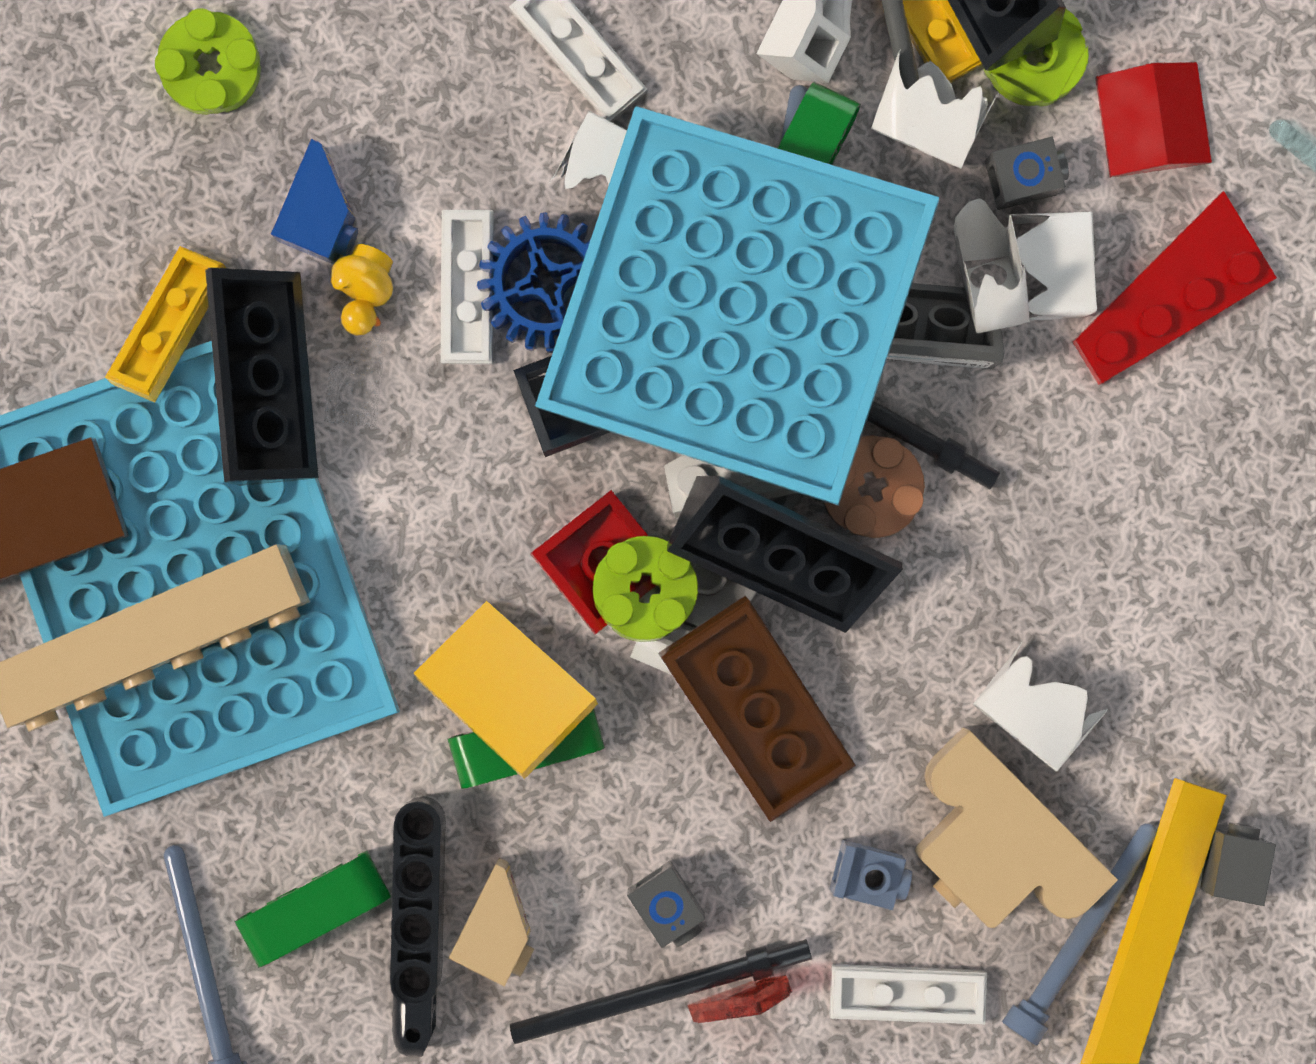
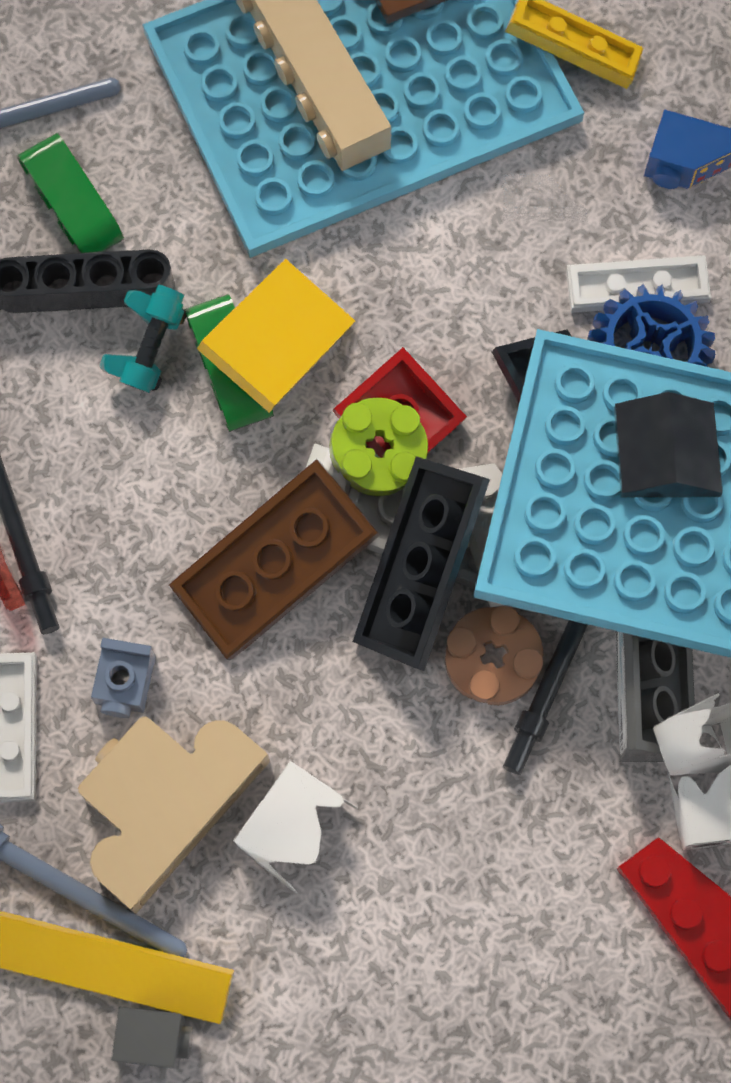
camera: 85 degrees right, 15 degrees down
black slope [205,268,319,486] -> none
yellow animal [331,244,393,336] -> none
tan slope [448,858,534,987] -> none
dark grey brick [627,860,705,948] -> none
none -> teal piece [99,284,187,393]
none -> black slope [614,392,723,498]

